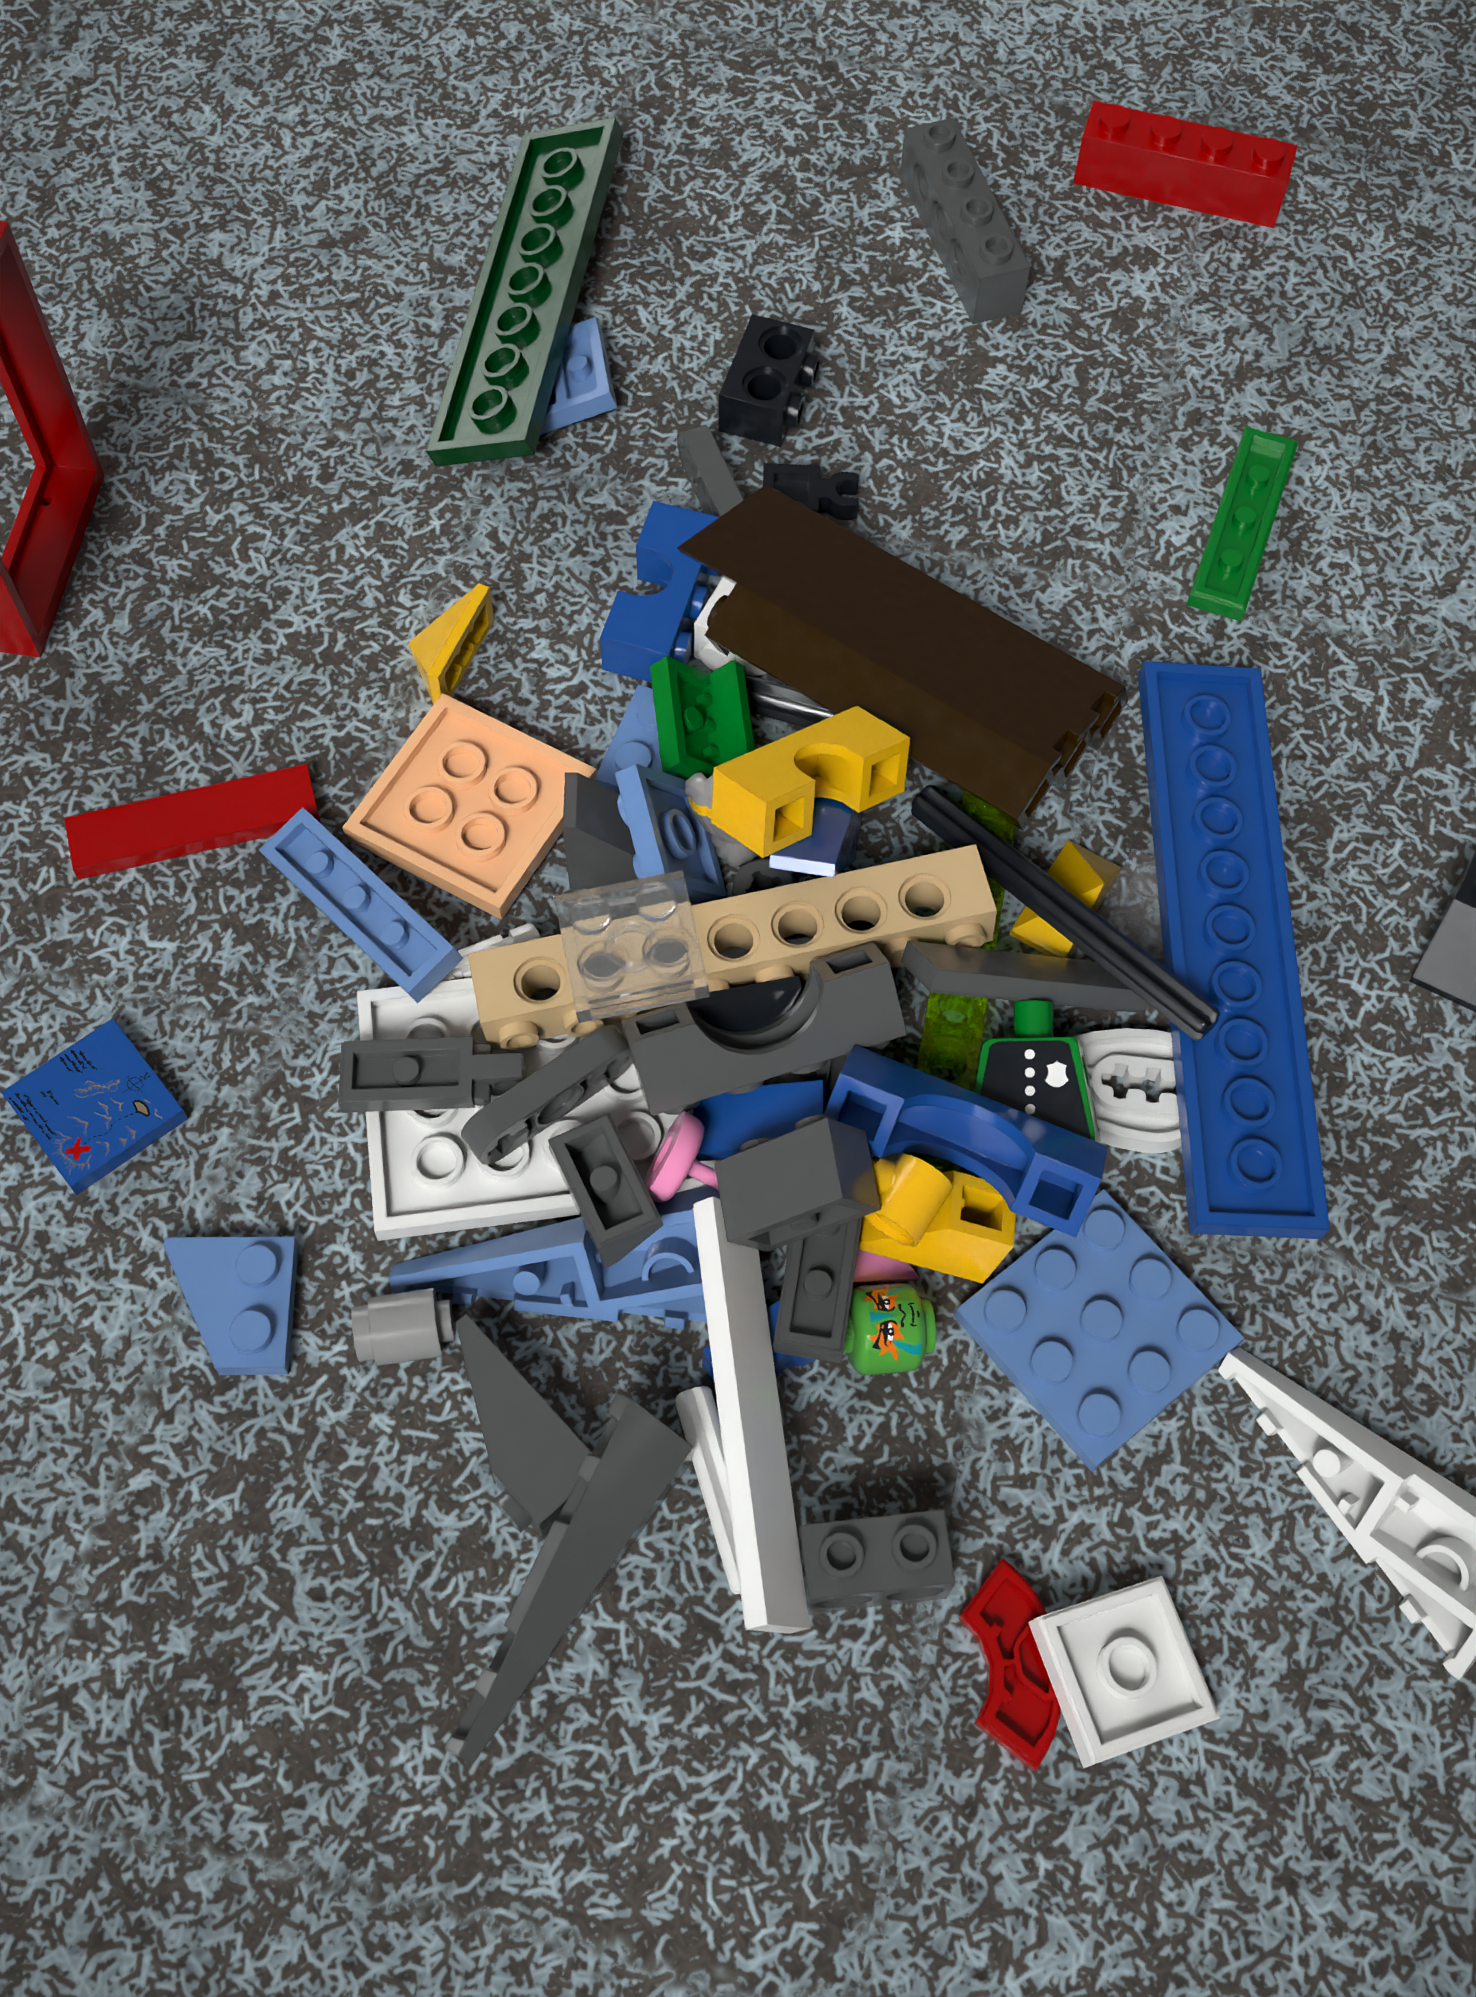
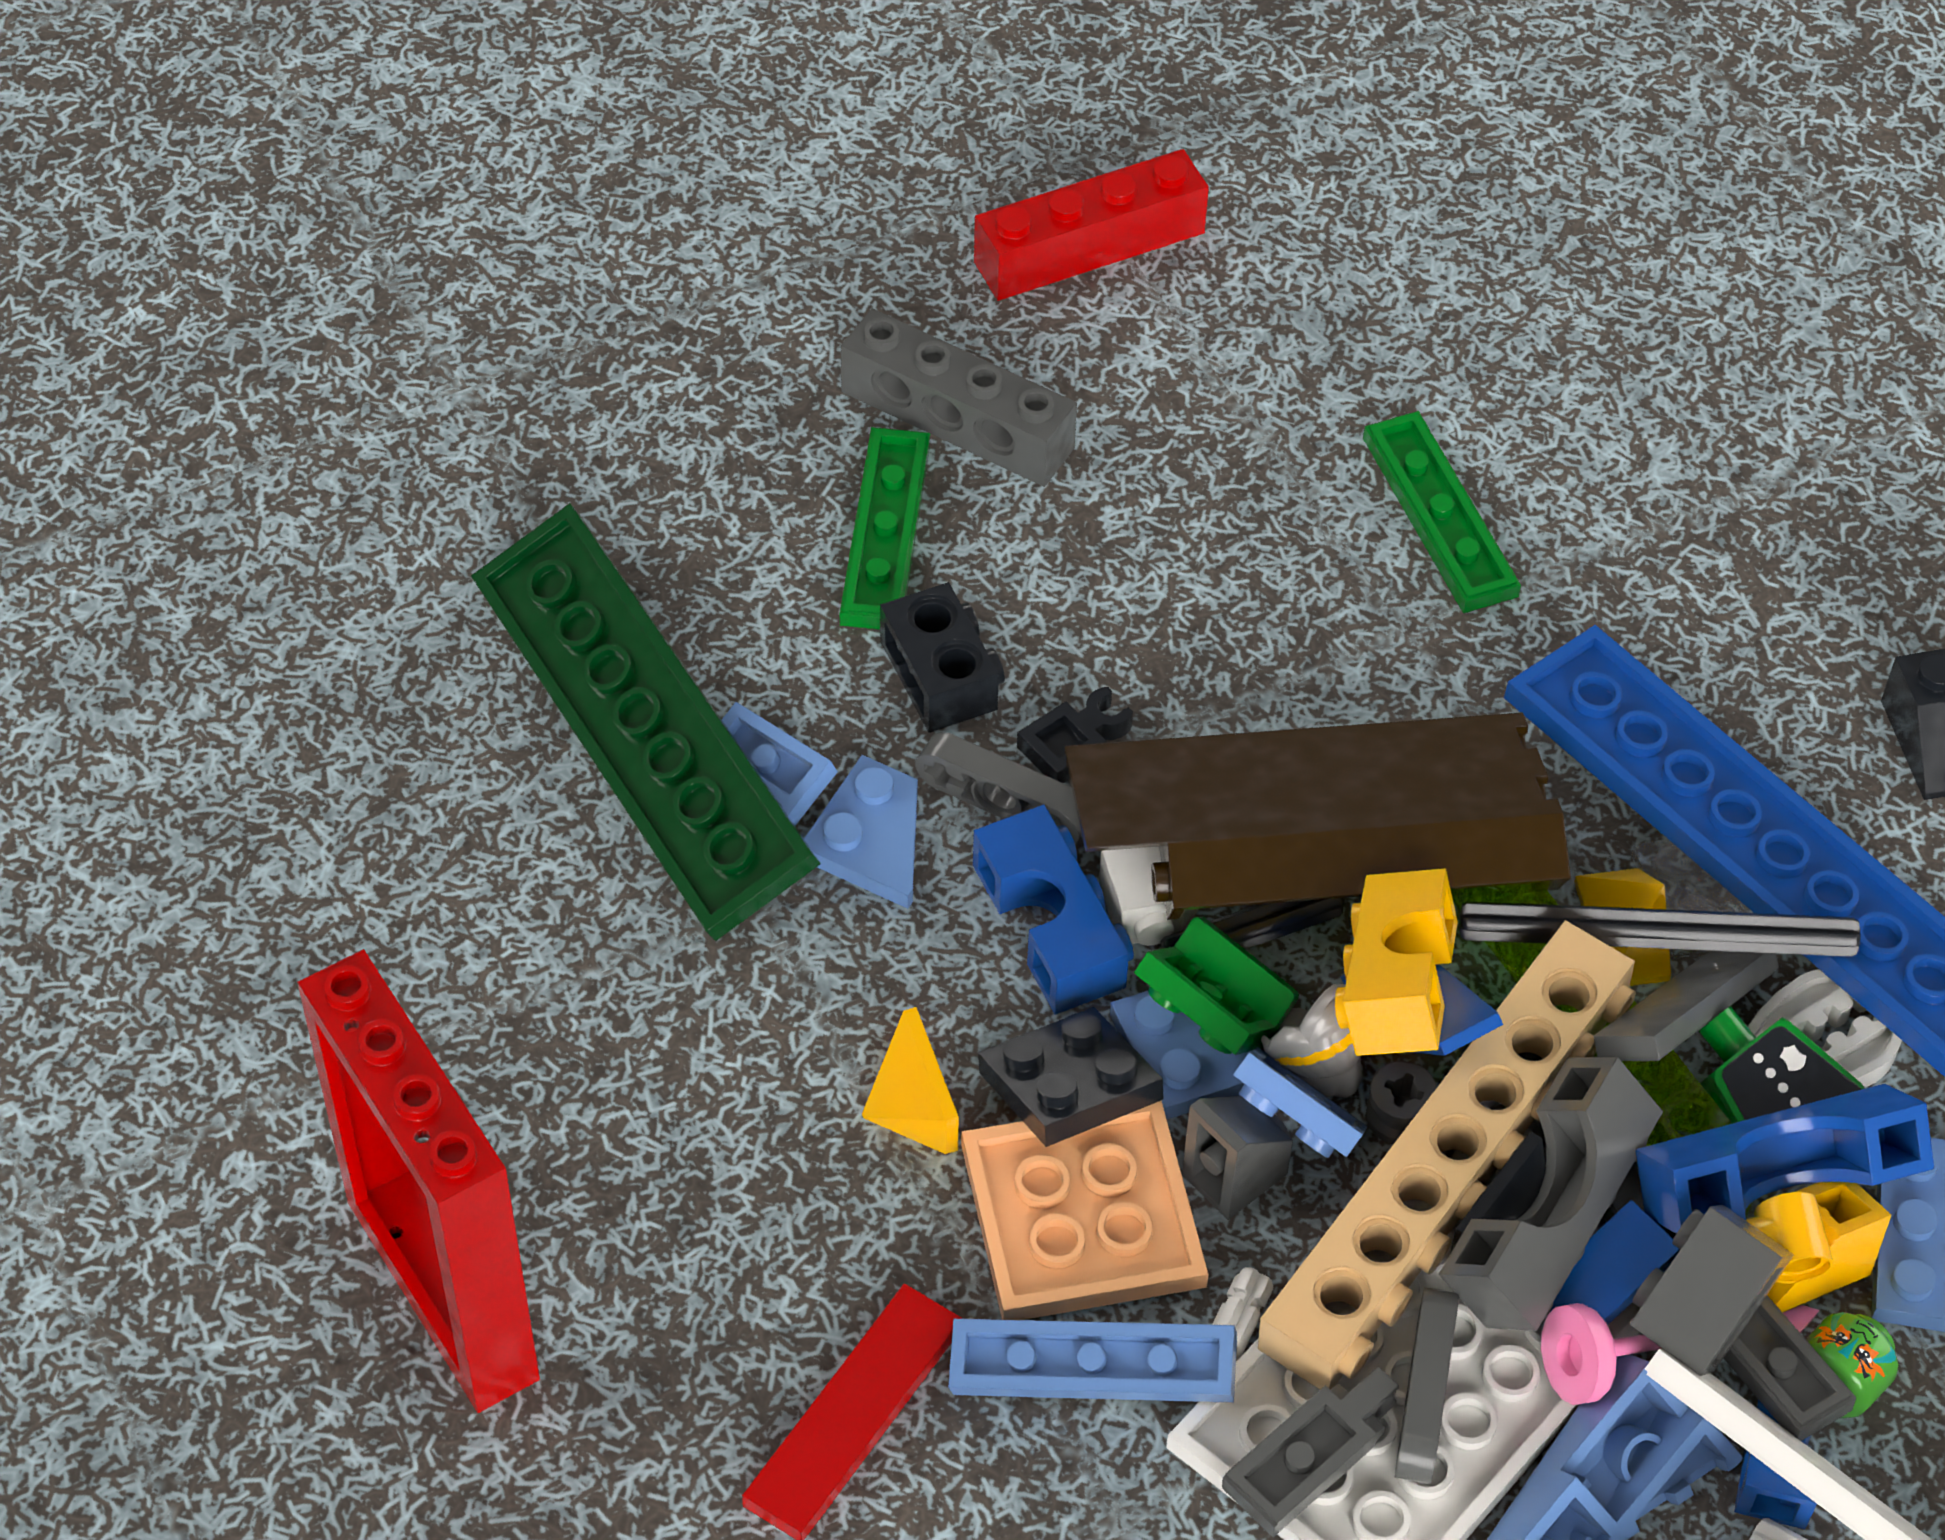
camera: 40 degrees left, 10 degrees down
dark grey slope [548,1113,663,1268] -> none
clear plate [554,870,710,1023] -> none
none -> medium blue wing [804,755,918,909]
none -> green tile [840,427,930,630]
none -> black plate [978,1007,1164,1147]

